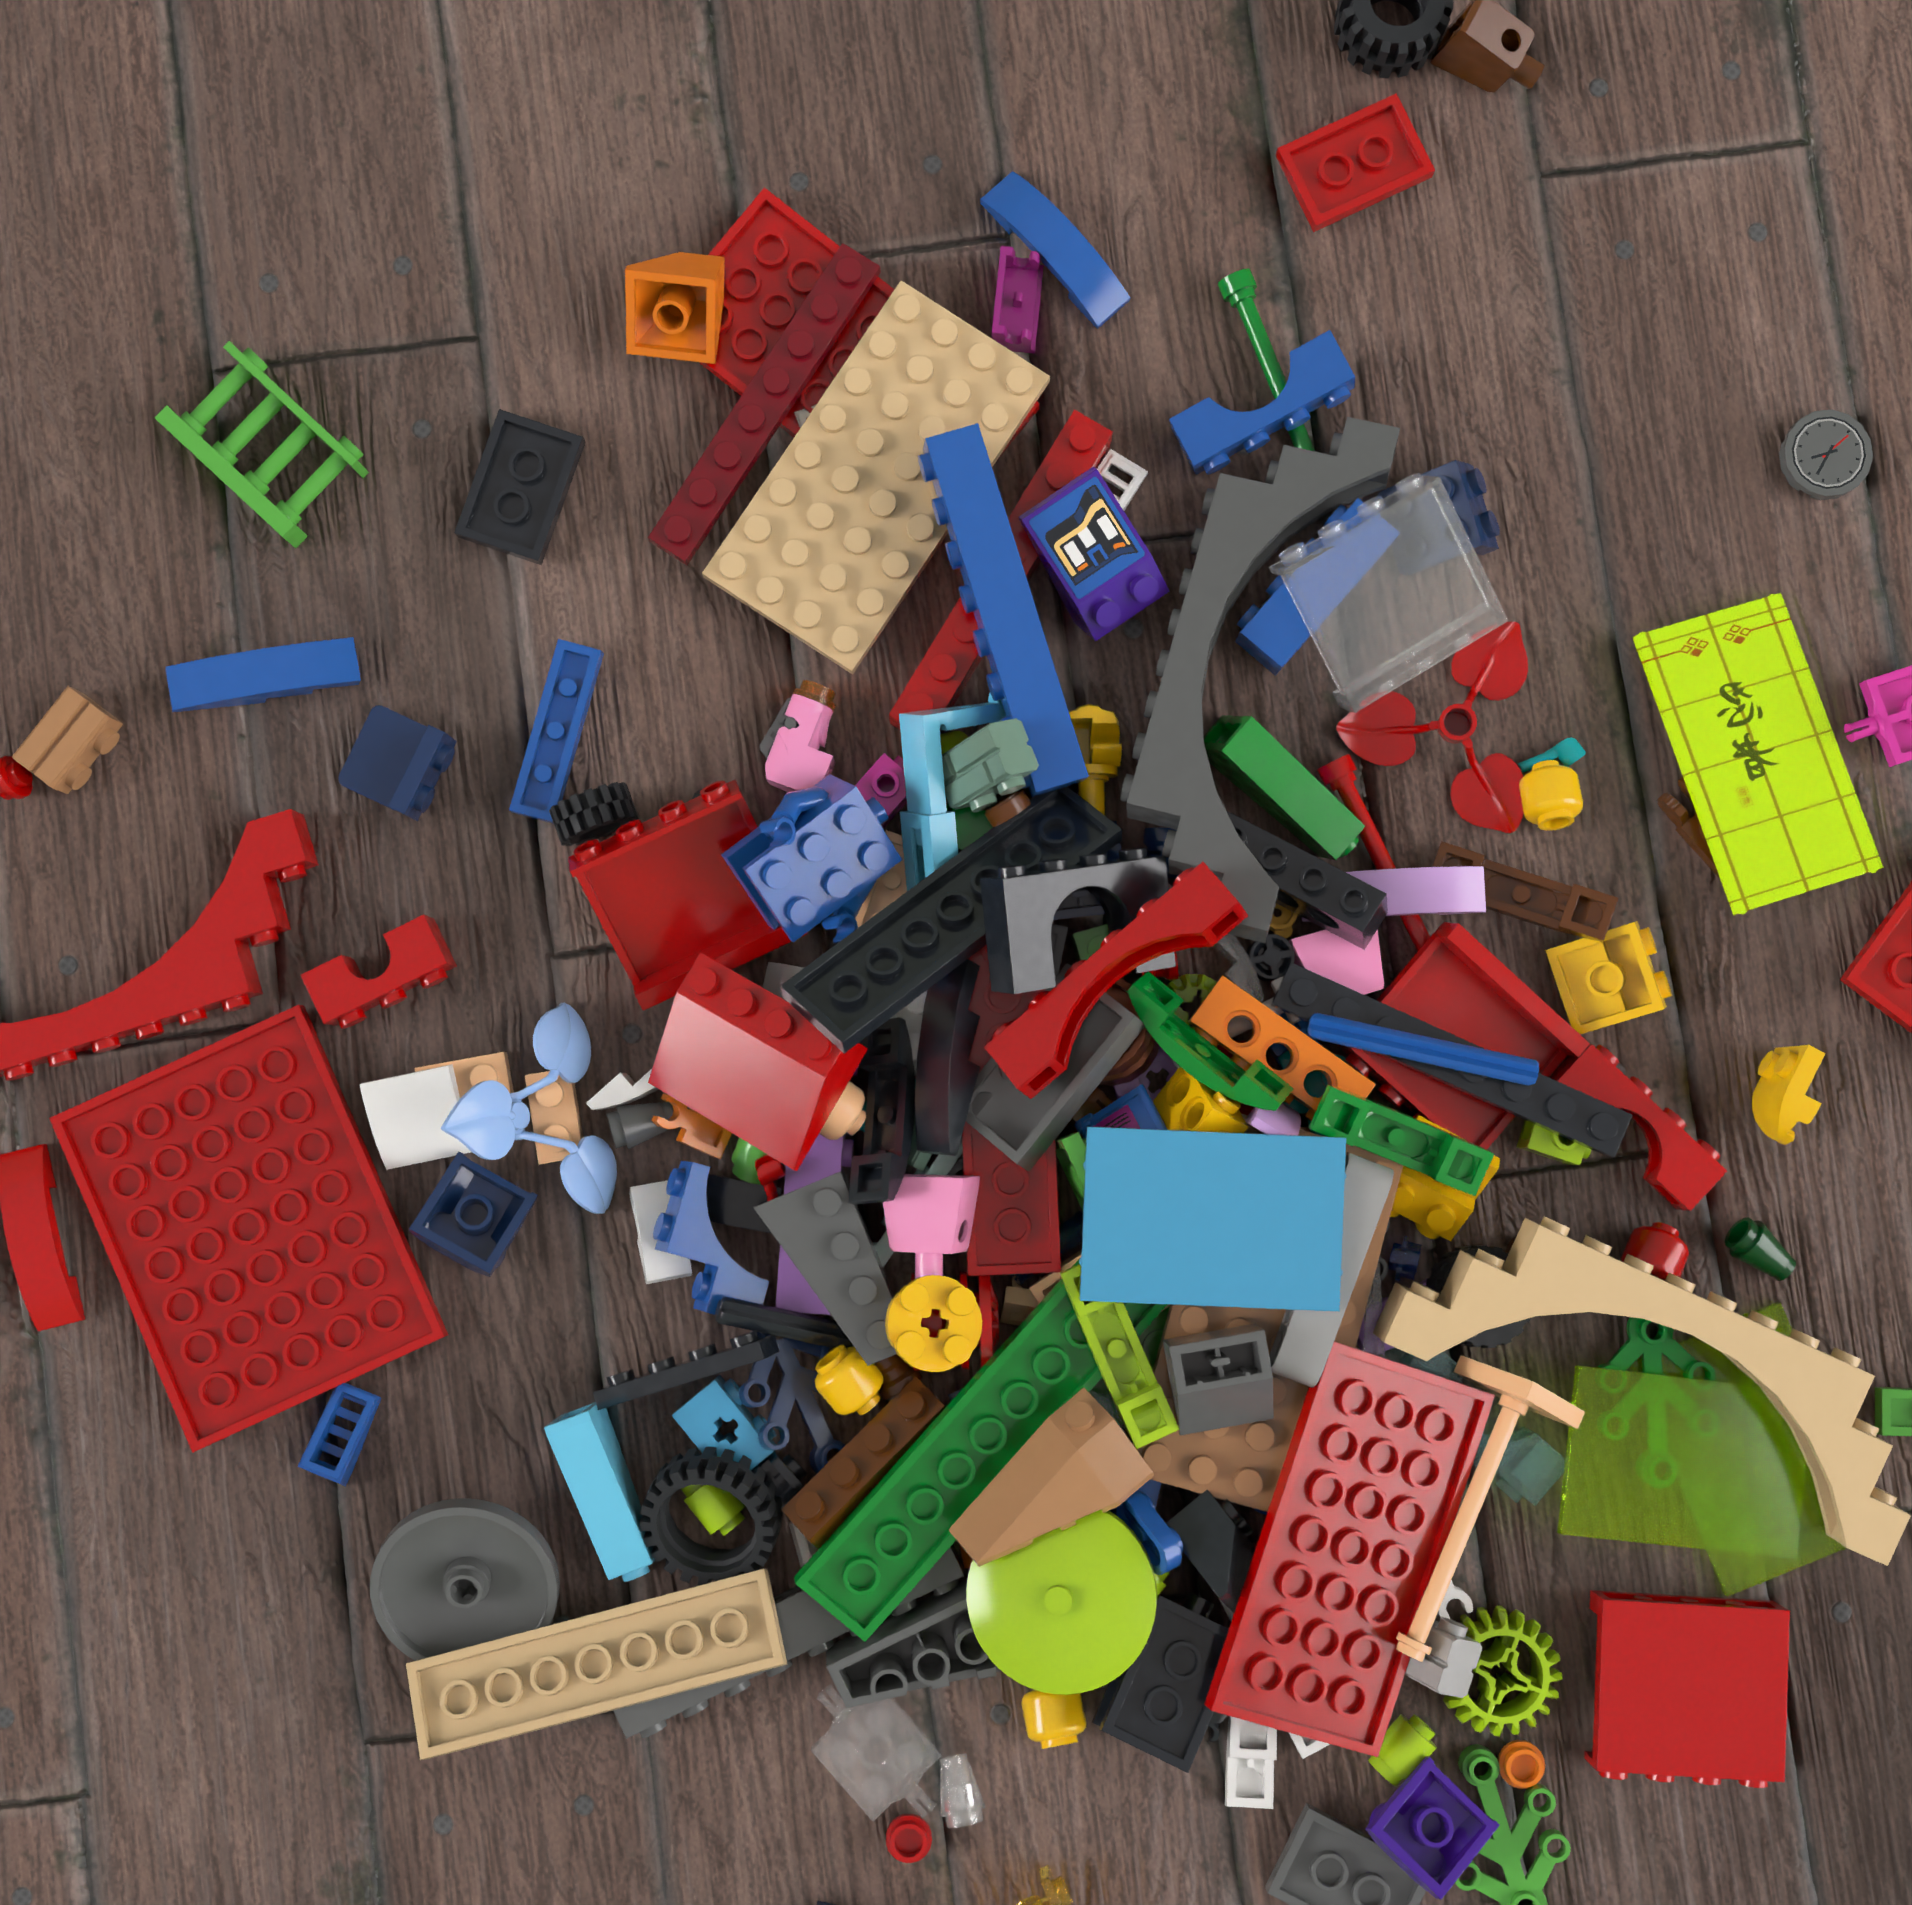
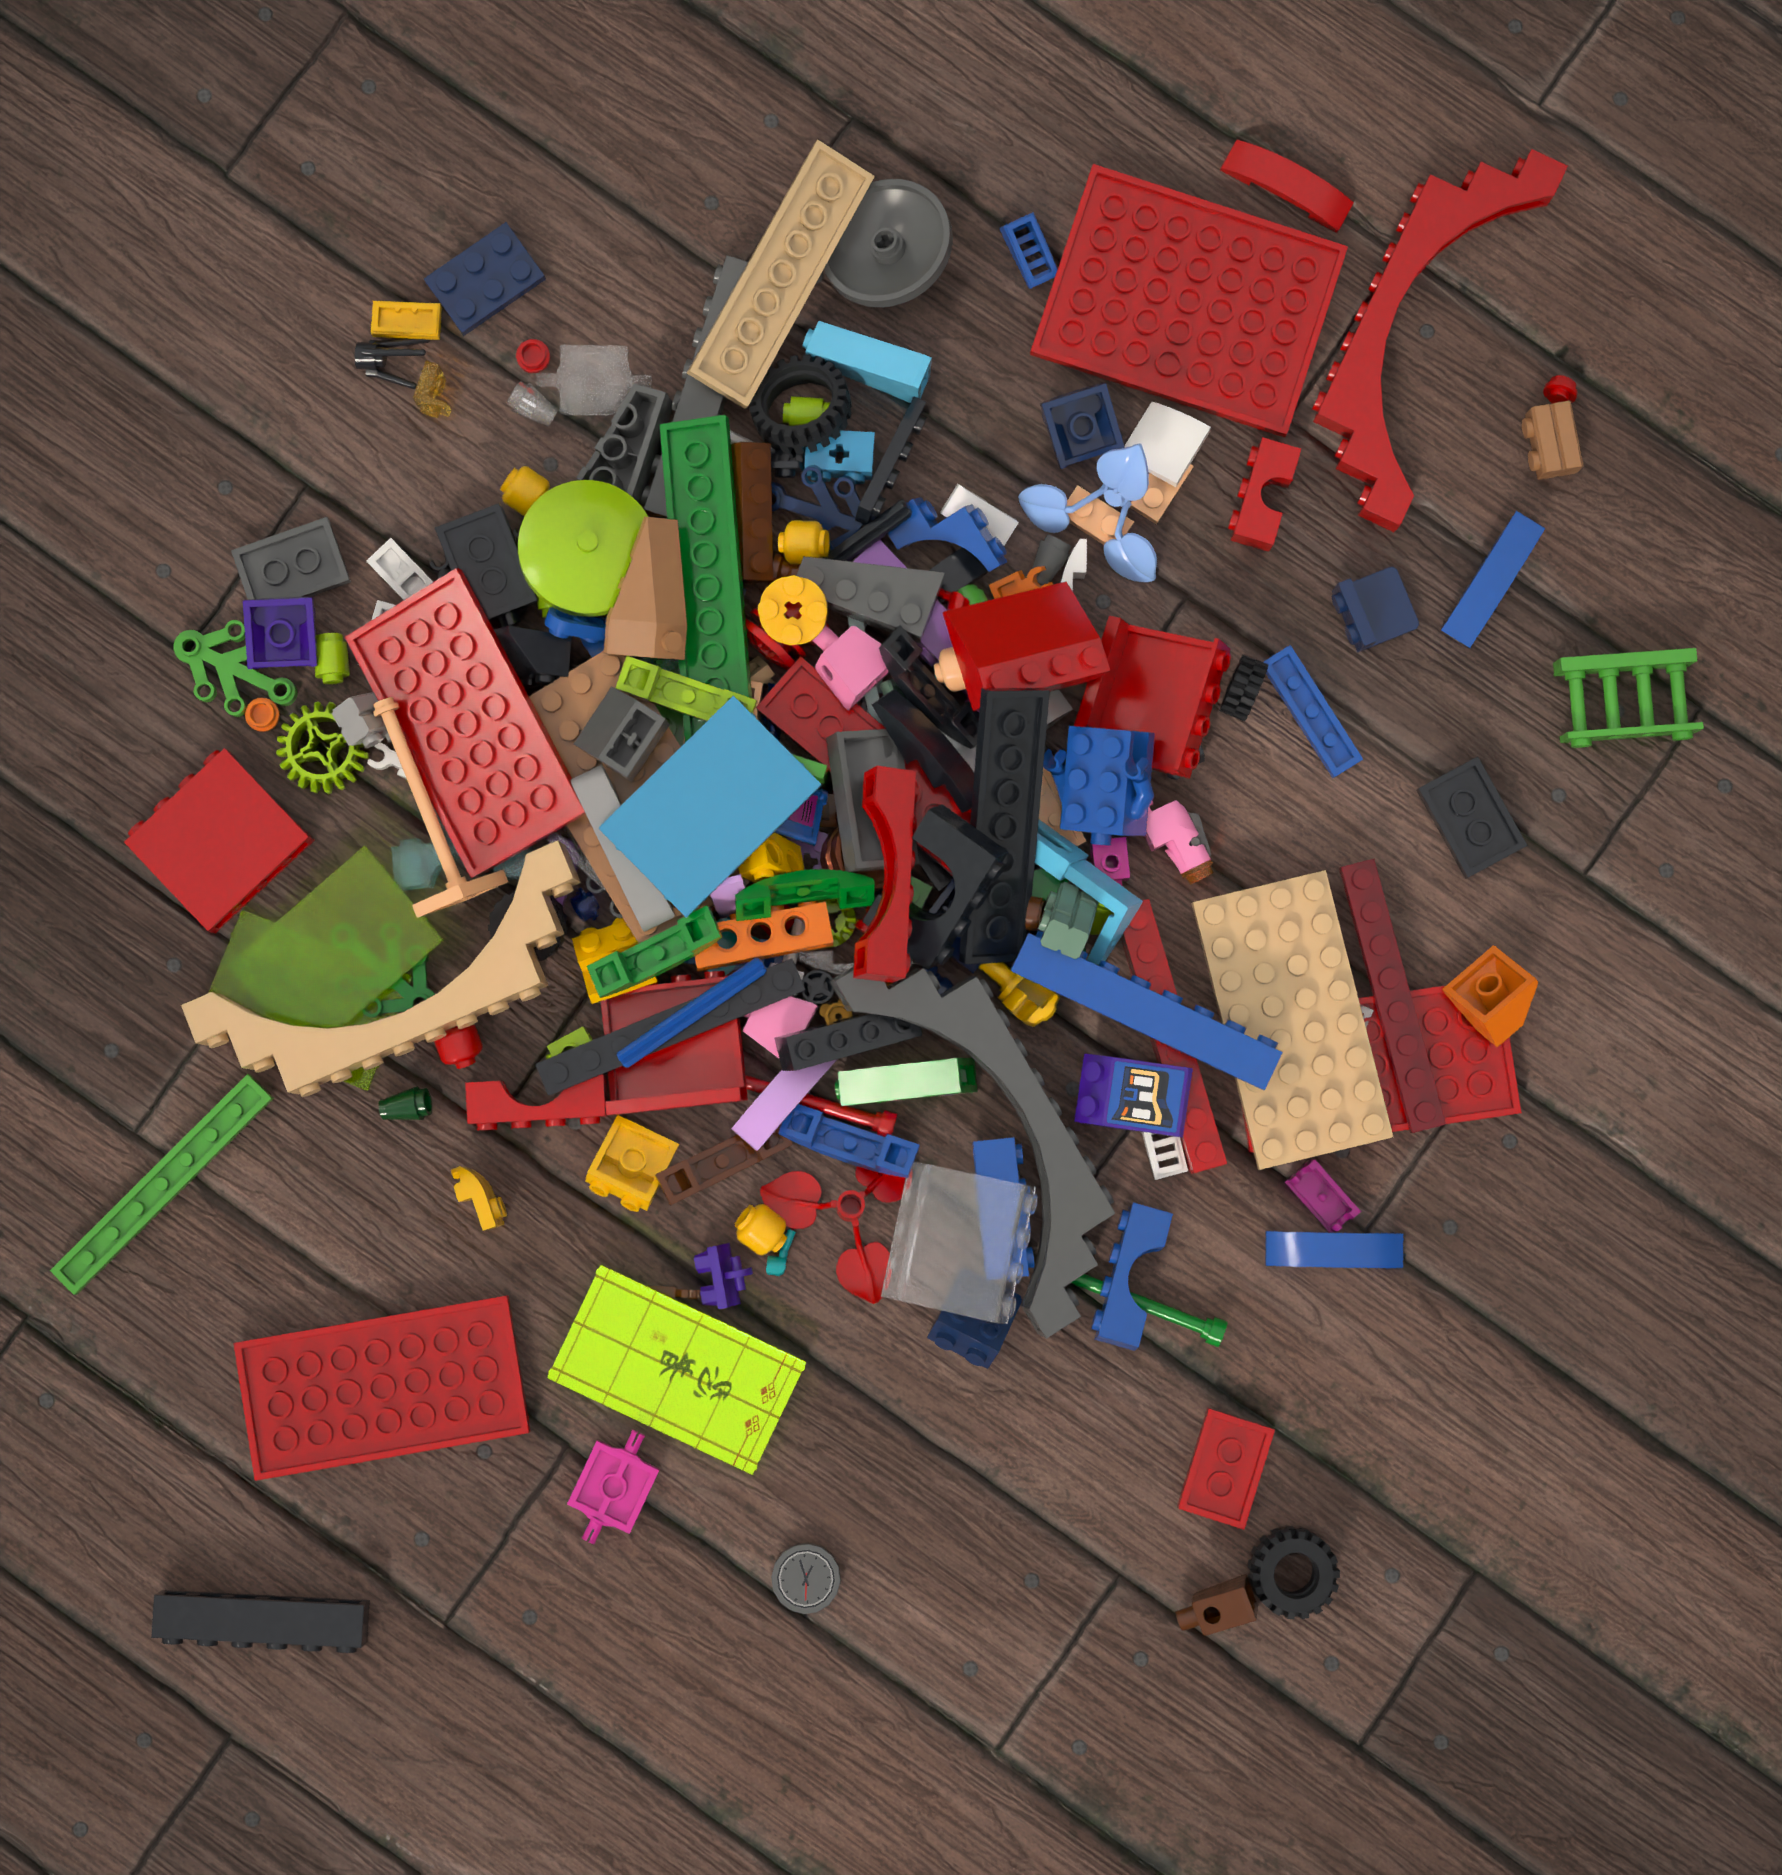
camera: 125 degrees right, 0 degrees up
none -> dark purple hips [694,1243,753,1309]
none -> blue slope [779,1104,920,1178]

